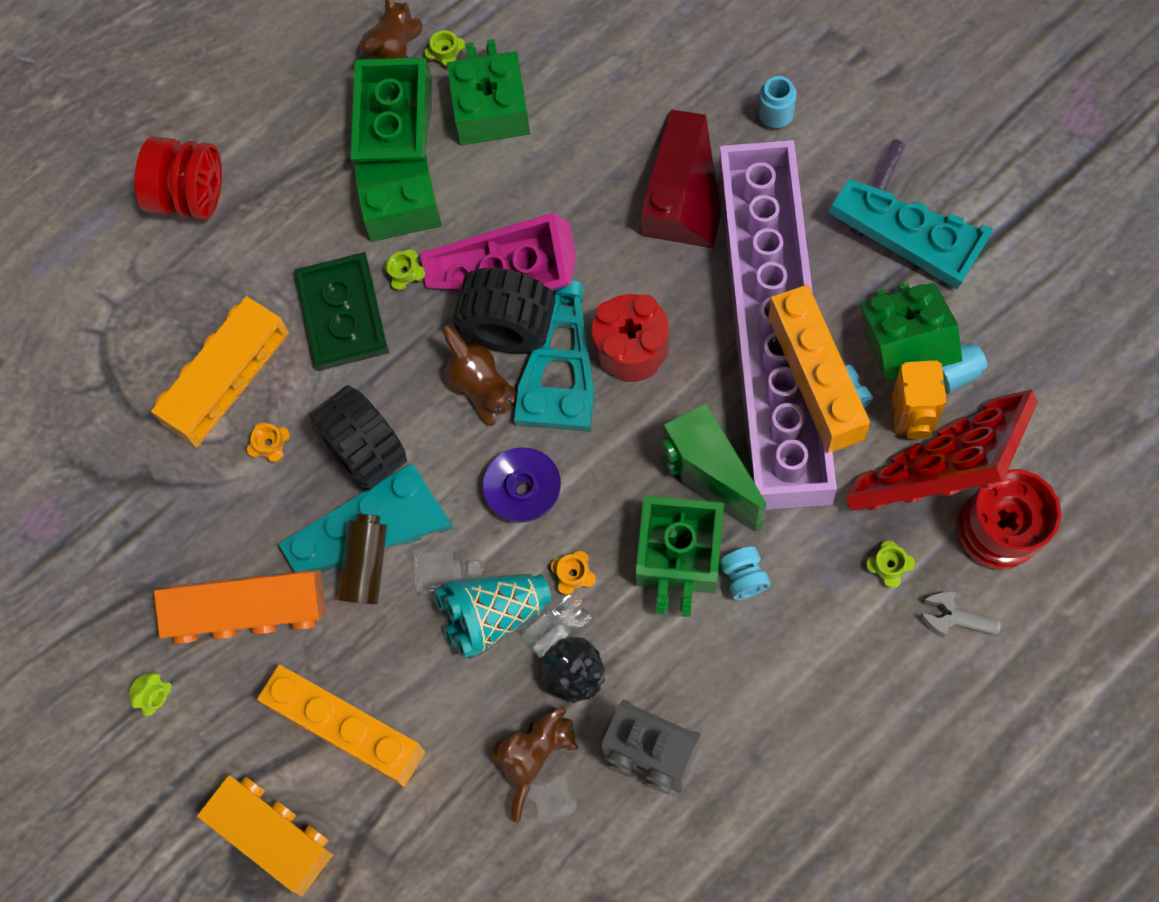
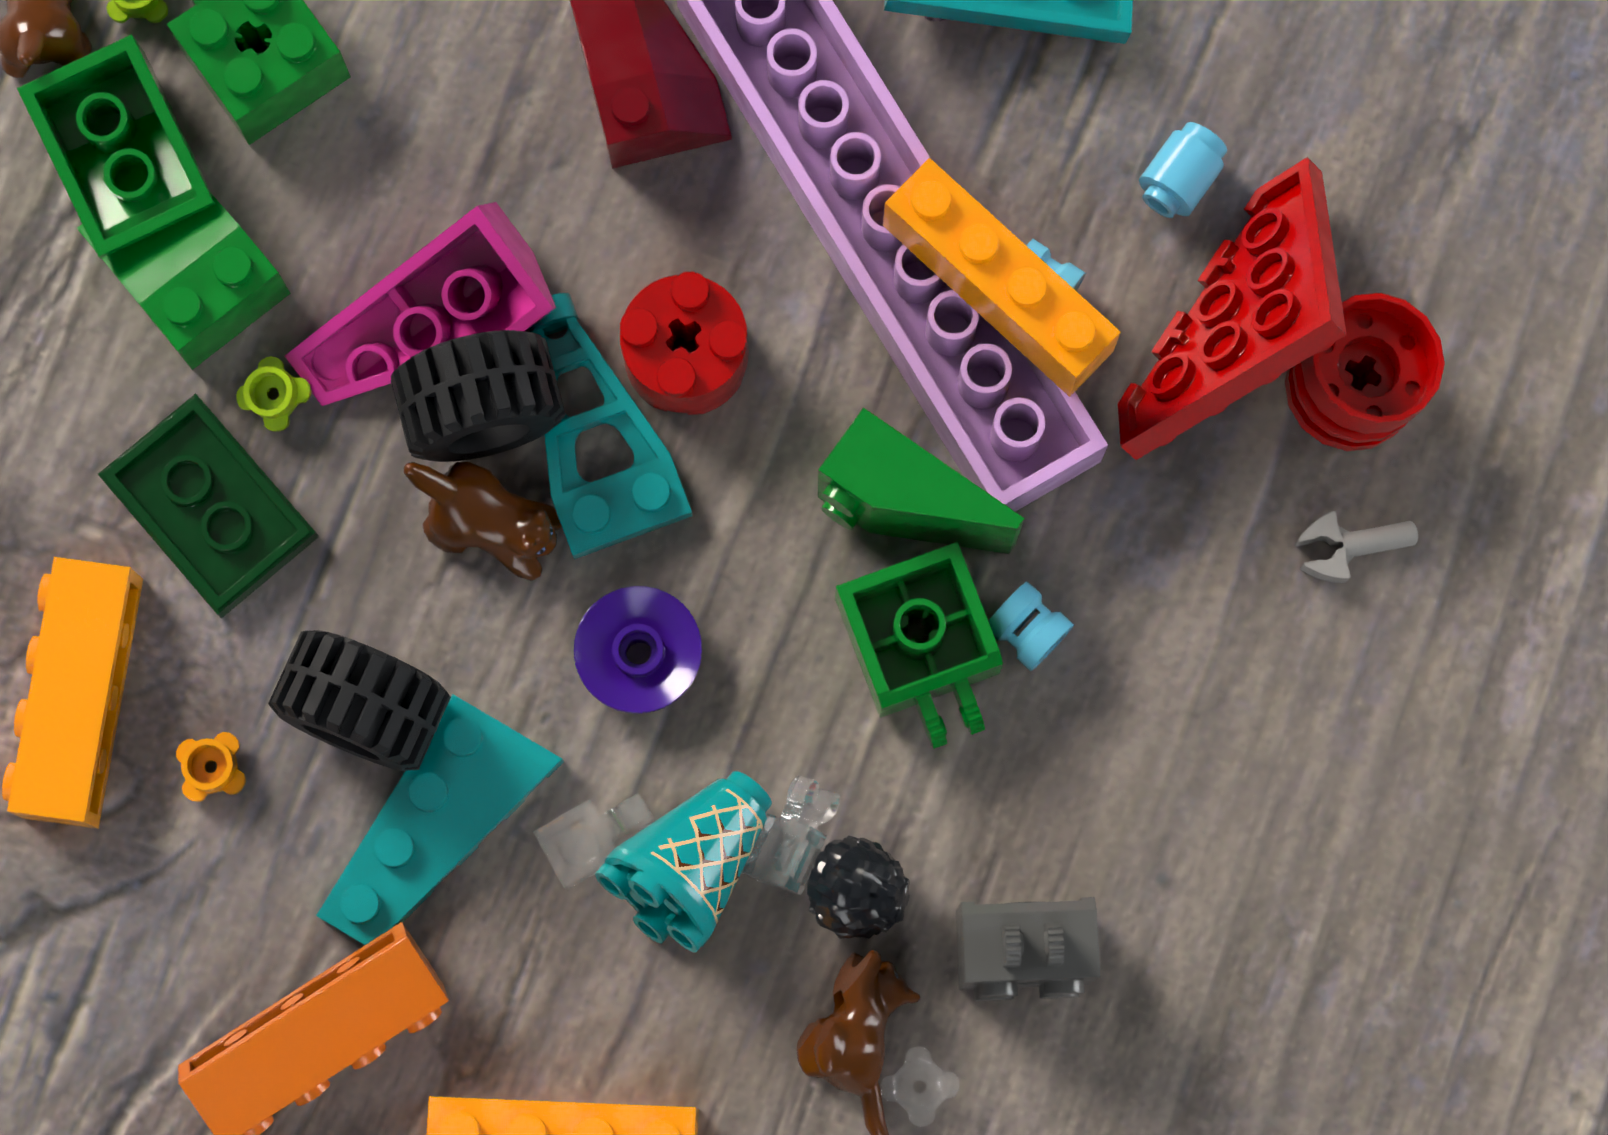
camera: 35 degrees left, 10 degrees up
dark brown brick [338,513,388,604] -> none
light orange plate [551,551,596,596] -> none
green hinge [860,282,963,382] -> none
lime plate [866,541,915,588] -> none
light orange brick [891,360,947,439] -> none

